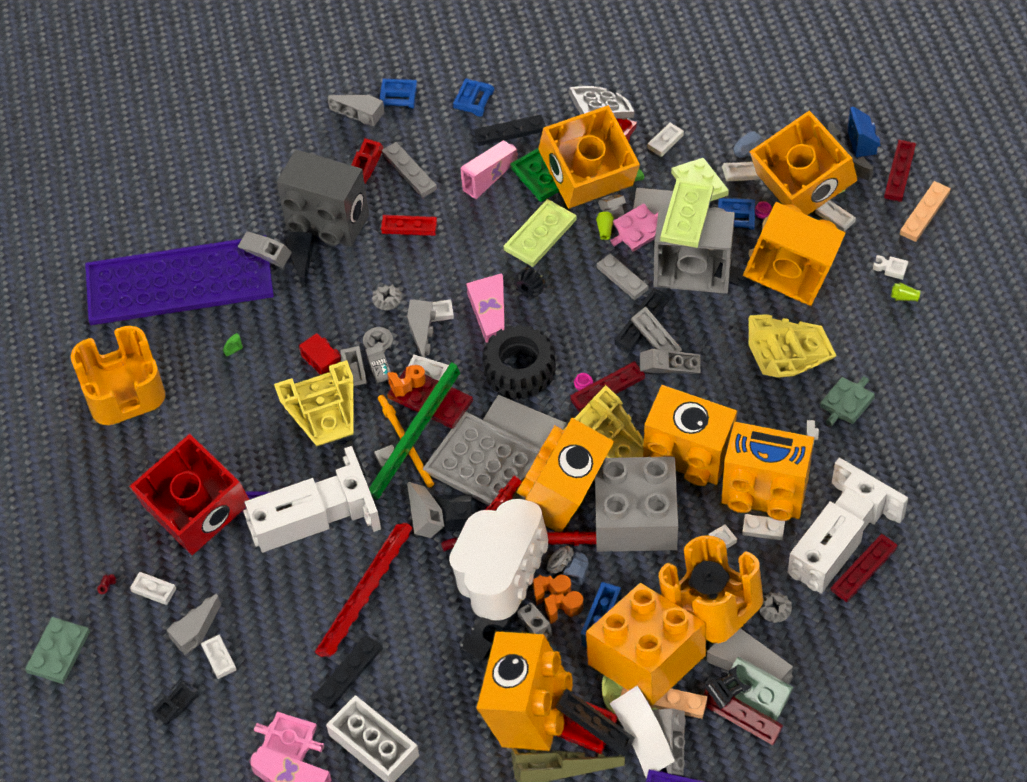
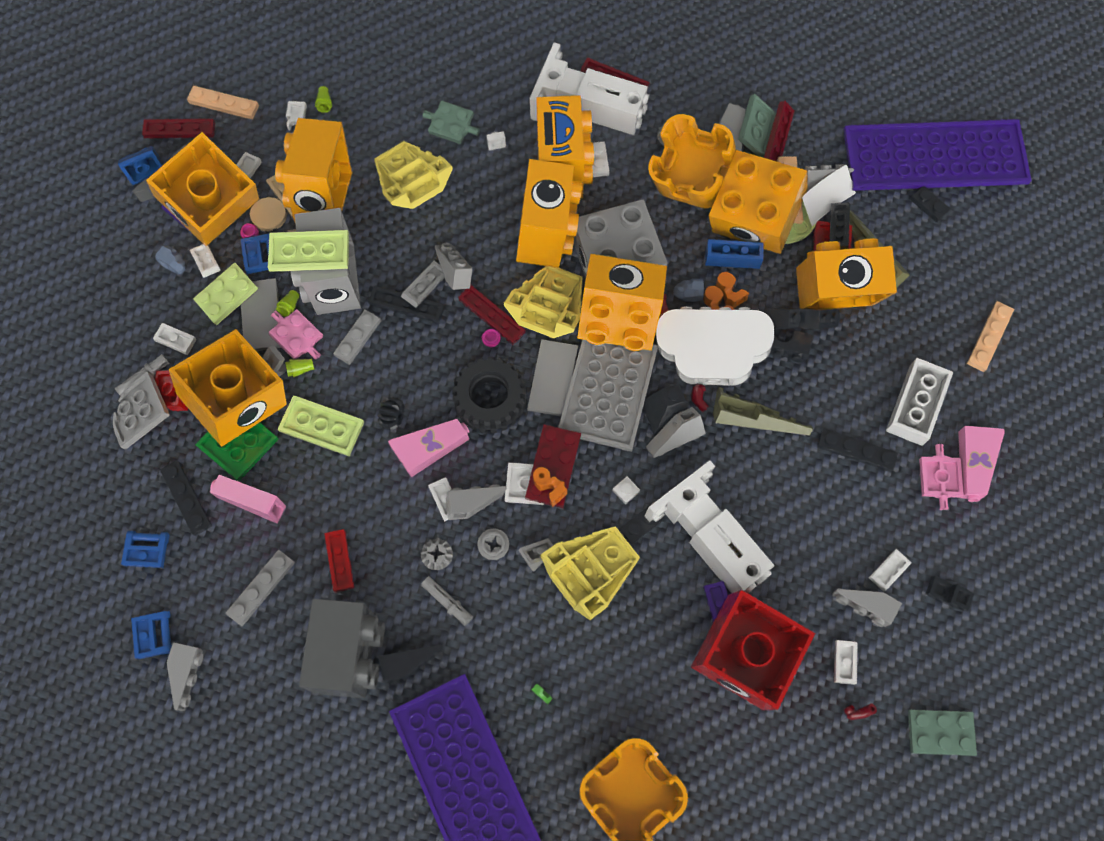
camera: 110 degrees left, 15 degrees up
light grey slope [238,231,292,268] -> none
red brick [299,333,341,375] -> none
red plate [315,523,412,657] -> none
red slope [351,138,384,184] -> none
light grey leg [365,344,390,383] -> none
green tile [369,362,460,500] -> none
light orange bar [378,395,434,488] -> none
red pin [486,476,522,511] -> none
light grey leg [516,603,552,639] -> none
light grey gear [547,546,574,574] -> none
black piece [689,561,730,600] -> none
black piece [706,666,751,709] -> none
white plate [709,525,737,549] -> none
none -> light grey pin [115,354,170,396]
none -> light grey pin [421,576,473,626]
none -> olive wedge [713,387,813,435]

